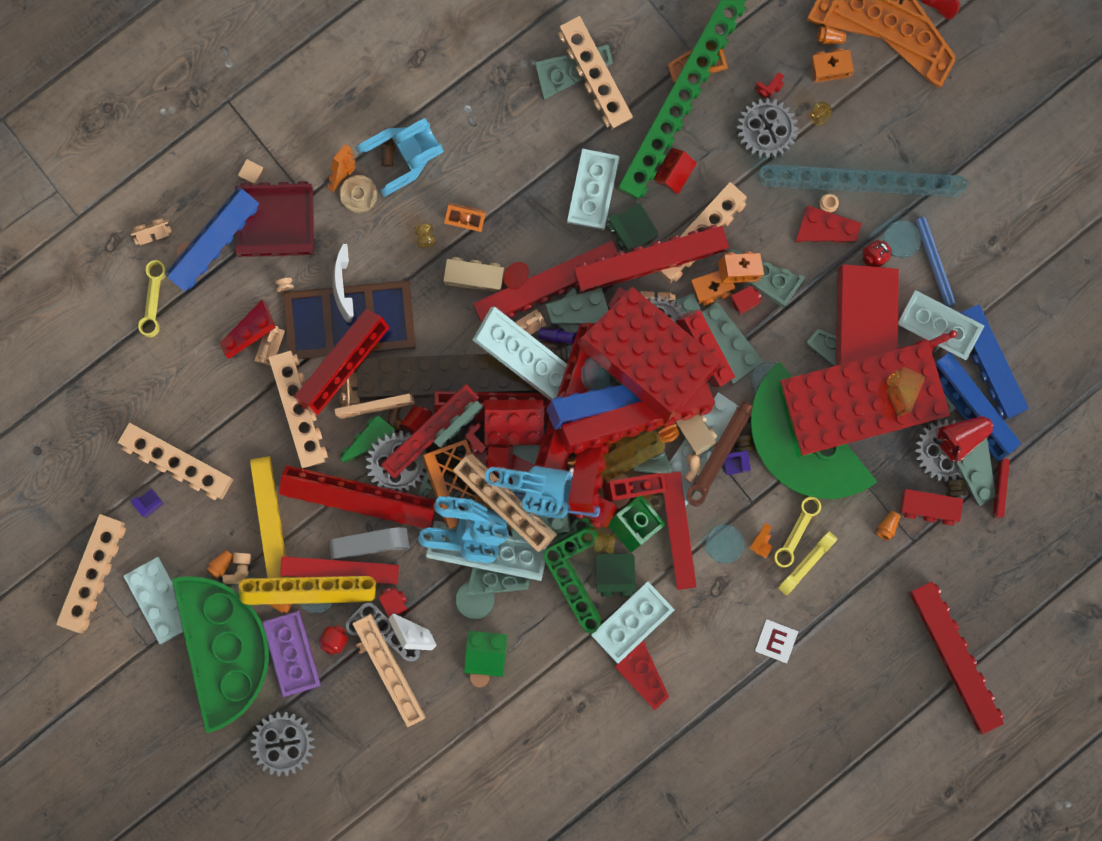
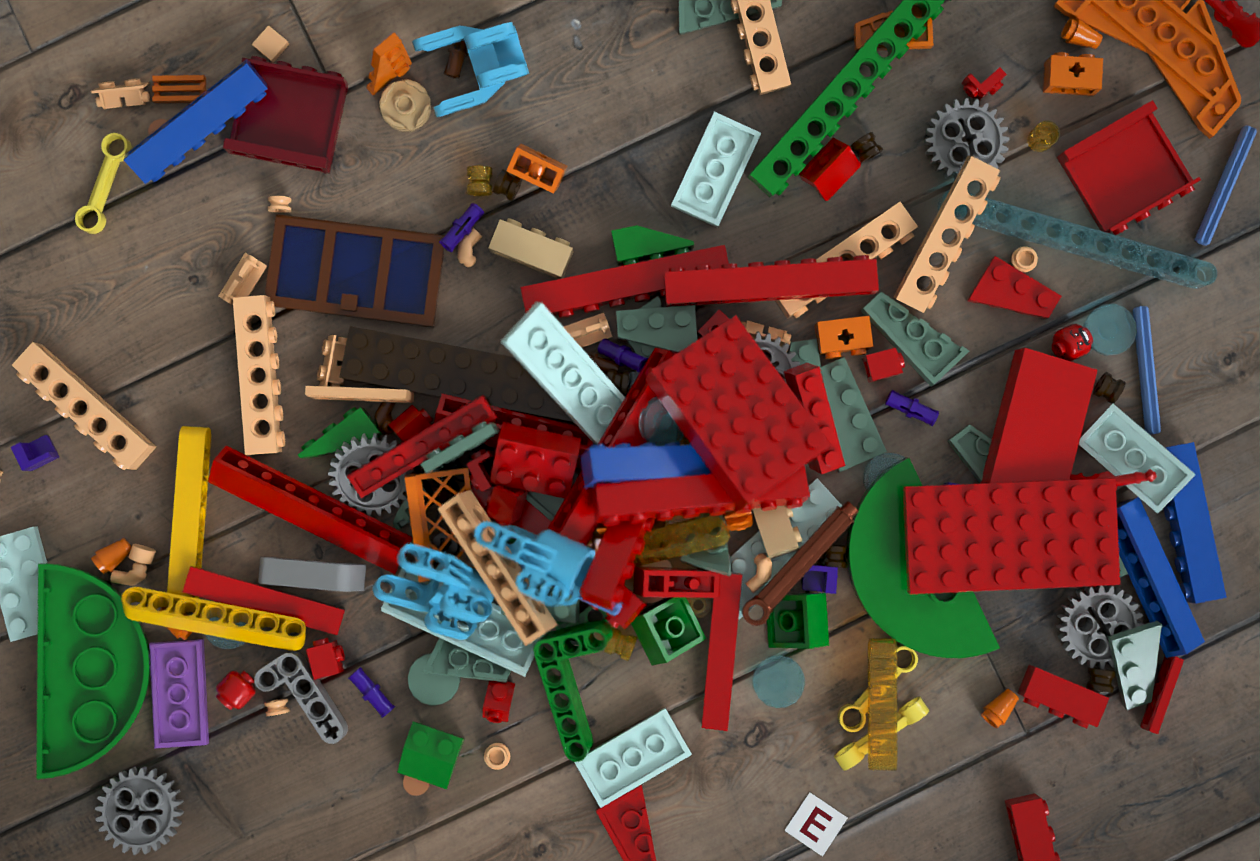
camera: 15 degrees right, 5 degrees up
red wing [220,300,276,359] -> none
red brick [294,309,390,416] -> none
white slope [332,244,354,323] -> none
light nougat plate [353,614,426,727] -> none
white wing [389,614,436,650] -> none
red sticker [503,262,529,288] -> none
dark green bracket [596,553,637,597] -> none
dark green bracket [607,204,658,253] -> none
orange brick [718,251,764,283] -> none
orange bracket [750,523,773,558] -> none
clear yellow slope [887,367,925,417] -> none
red cone [936,416,993,463] -> none
none -> orange tile [152,75,206,103]
none -> dark purple pin [348,667,395,718]
none -> dark purple pin [439,203,484,252]
none -> light nougat arm [458,228,482,267]
none -> red bracket [482,681,515,723]
none -> light nougat plate [484,743,511,770]
none -> dark brown wheel [493,169,522,201]
none -> green slope [611,225,694,265]
none -> green slope [767,593,829,649]
none -> dark brown wheel [851,132,884,164]
none -> clear yellow beam [868,638,897,771]
none -> dark purple pin [885,390,939,426]
none -> light nougat brick [894,155,1000,313]
none -> red panel [1057,100,1201,236]
none -> dark brown wheel [1093,372,1126,404]
none -> medium blue axle [1195,125,1257,246]

